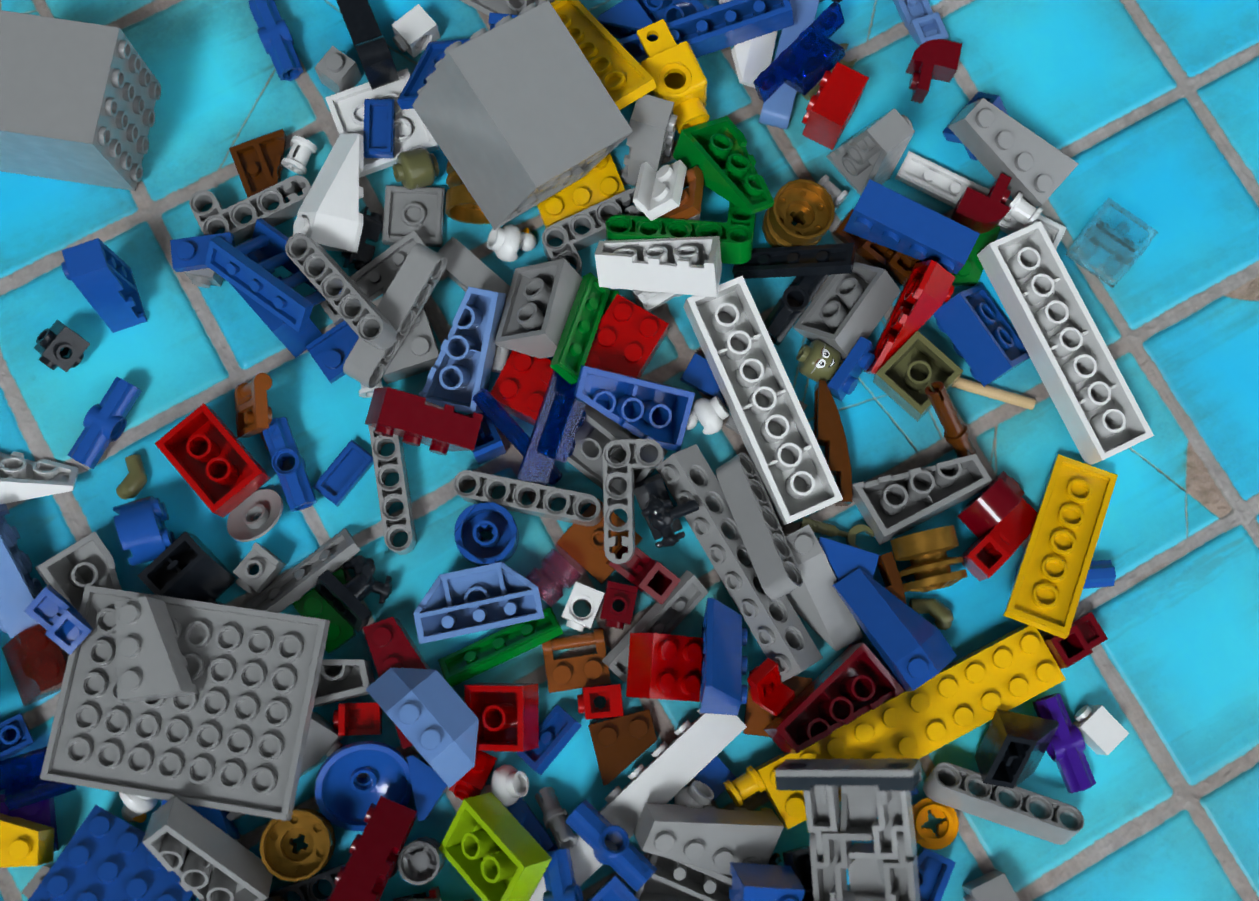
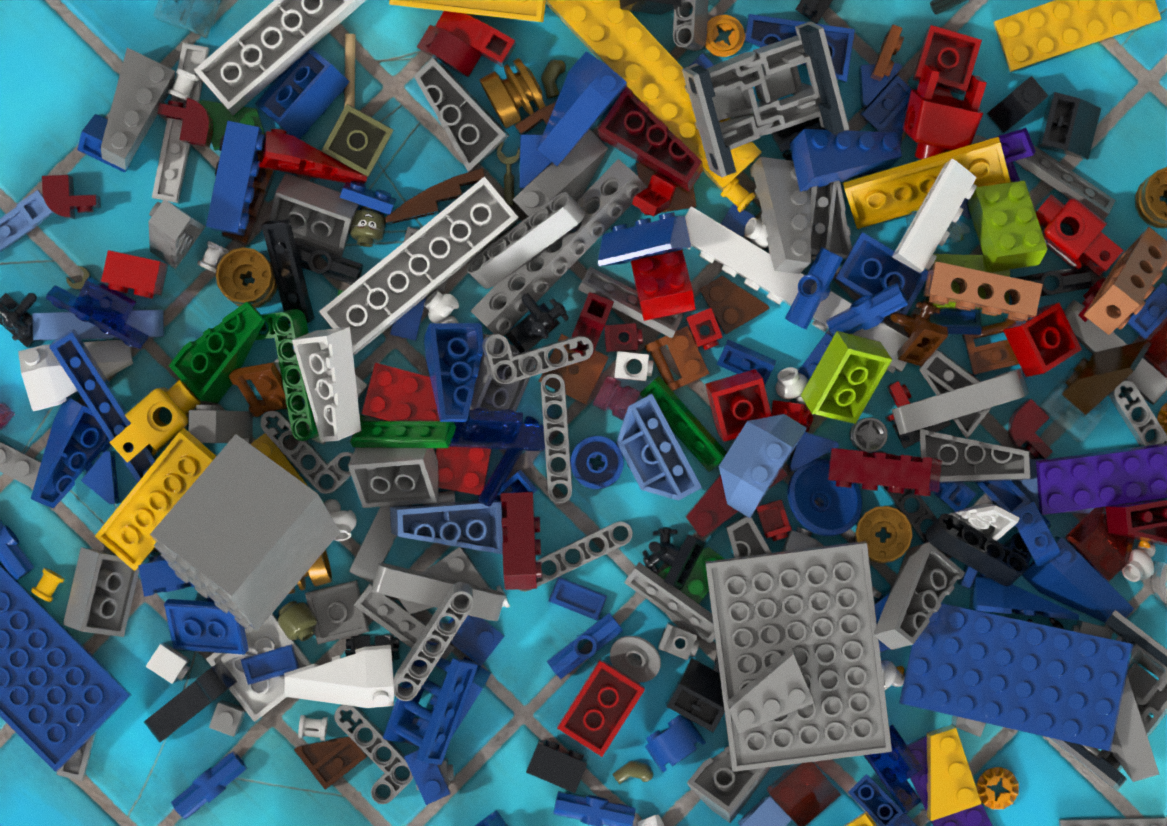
camera: 100 degrees left, 10 degrees up
blue slope [24,585,94,655] -> none
dark orange plate [234,373,272,438] -> none
light grey pin [535,787,578,850] -> none
white bracket [633,160,687,221] -> none
reddish brown pin [925,381,976,458] -> none
none -> black brick [526,739,587,793]

